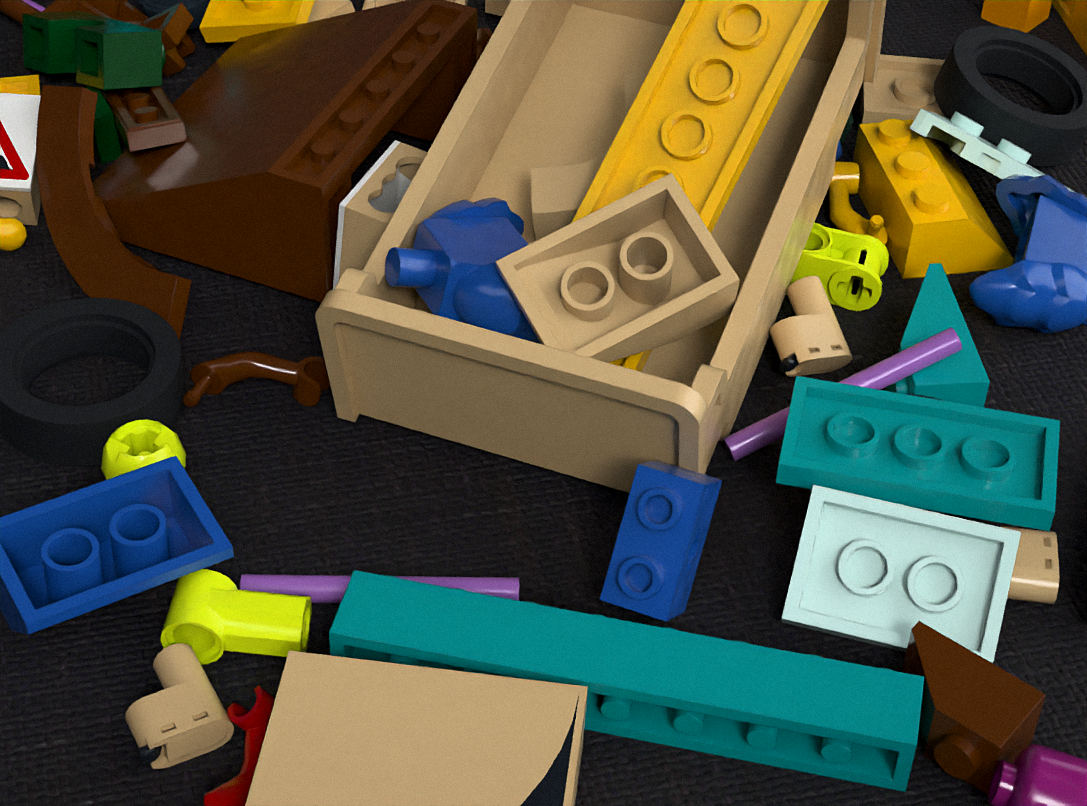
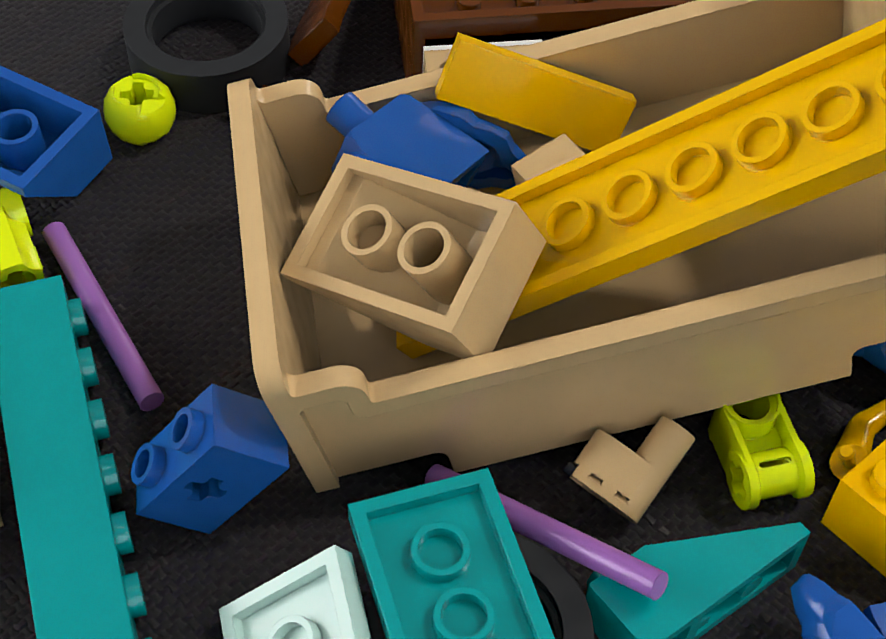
camera: 60 degrees right, 10 degrees up
none -> yellow tile [435,32,637,151]

